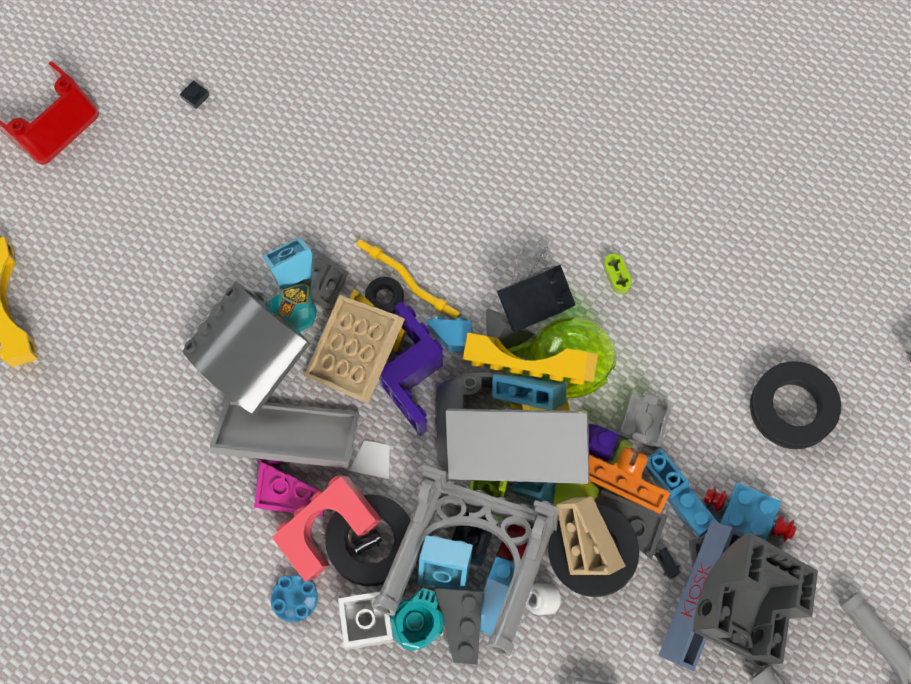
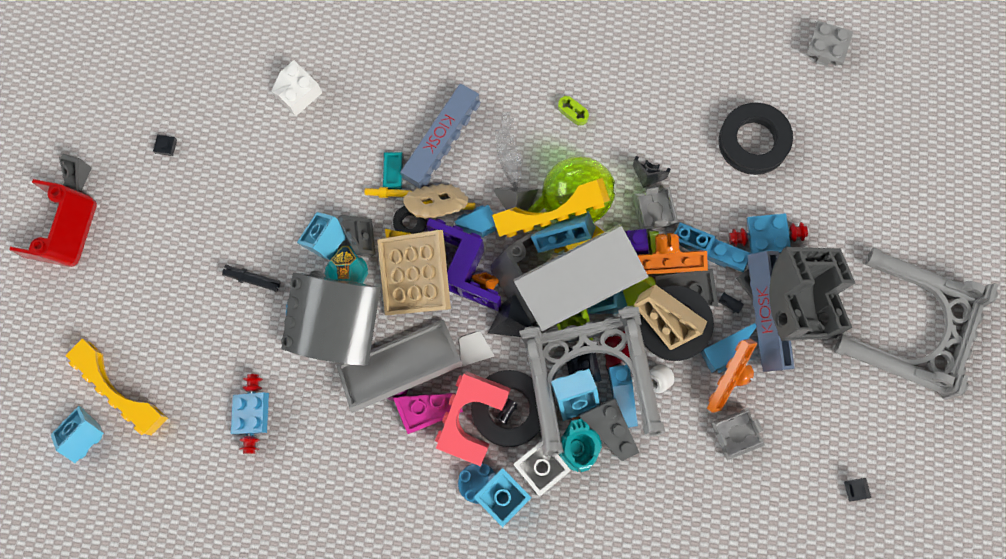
camera: 25 degrees left, 5 degrees up
black slope [497,264,576,332] -> none
none -> dark grey slope [59,154,92,192]
none -> black pin [222,264,281,292]
none -> dark azure plate [231,374,269,454]
none -> white slope [271,60,322,116]
none -> teal tile [383,152,403,189]
none -> sand blue brick [400,83,480,189]
none -> tan piece [403,183,468,219]
none -> orange slope [472,272,499,291]
none -> medium azure slope [474,468,532,527]
none -> black slope [487,295,532,337]
none -> black slope [632,156,671,188]
none -> dark azure slope [700,323,757,374]
none -> orange plate [707,339,757,413]

